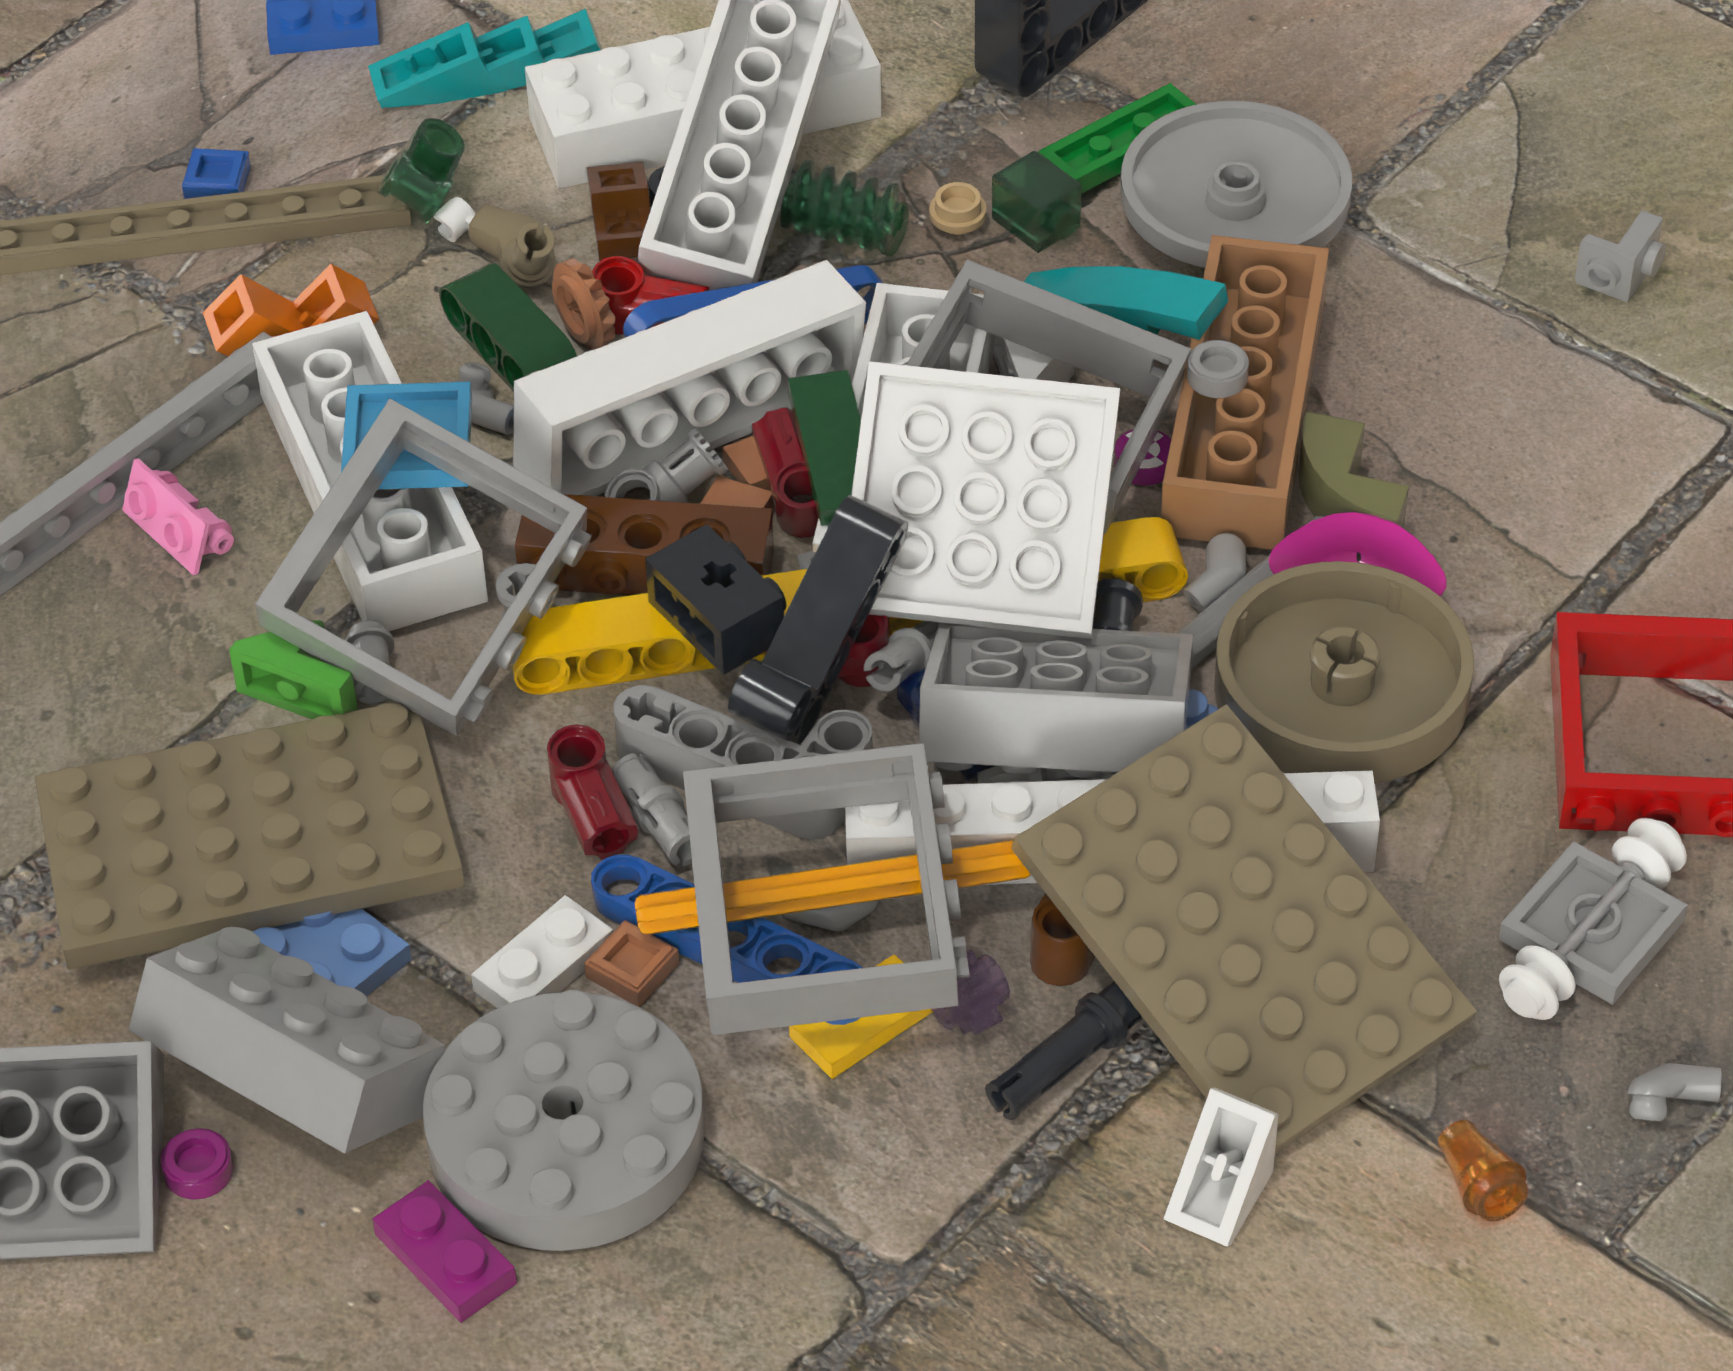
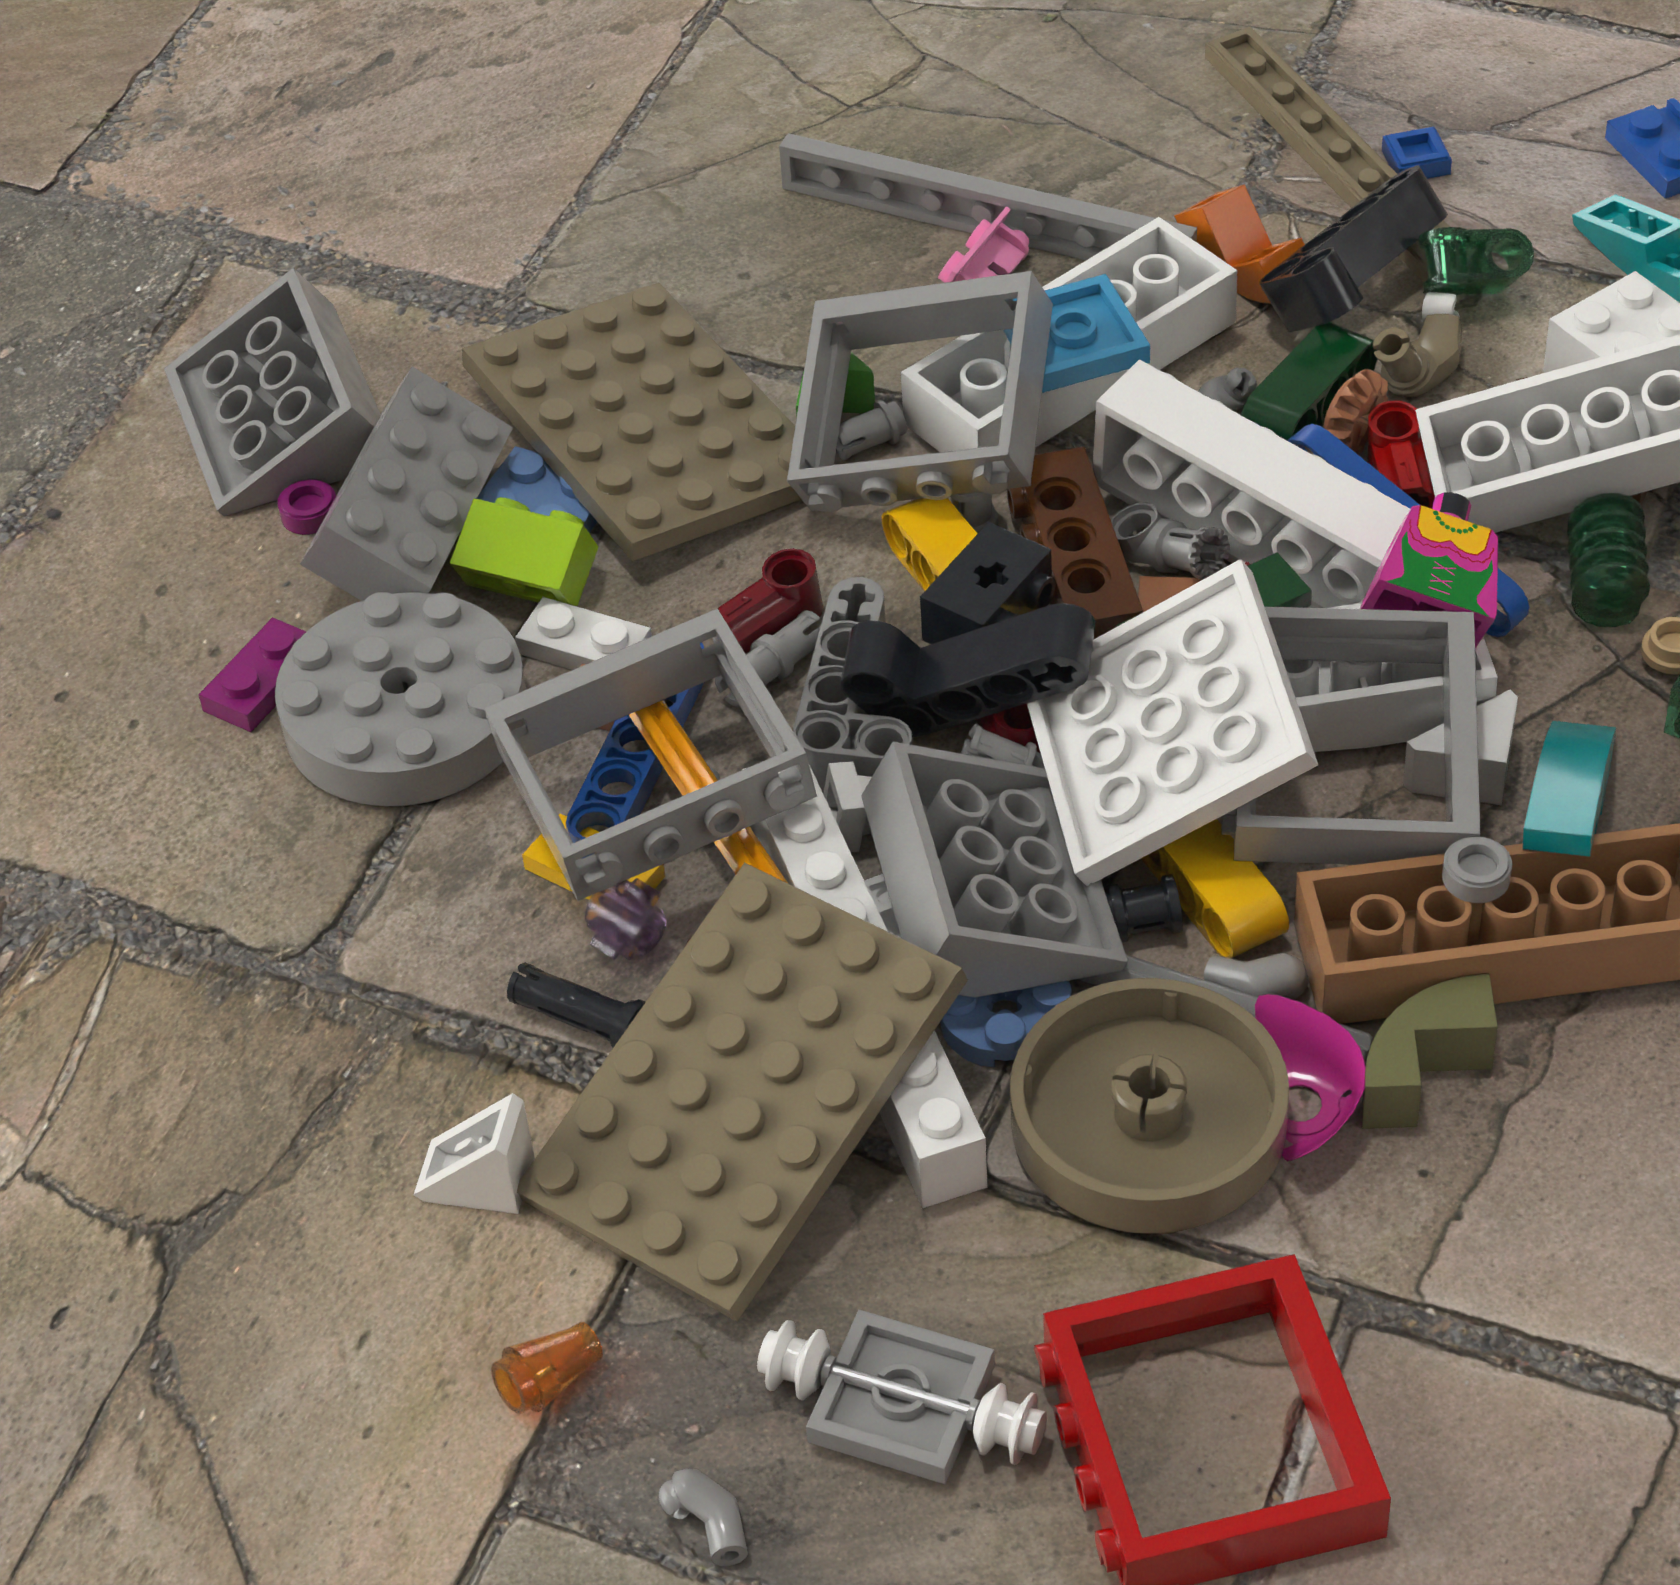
camera: 75 degrees right, 0 degrees up
none -> lime brick [450,497,599,606]
none -> black beam [1259,165,1448,332]
none -> torso [1360,492,1498,648]

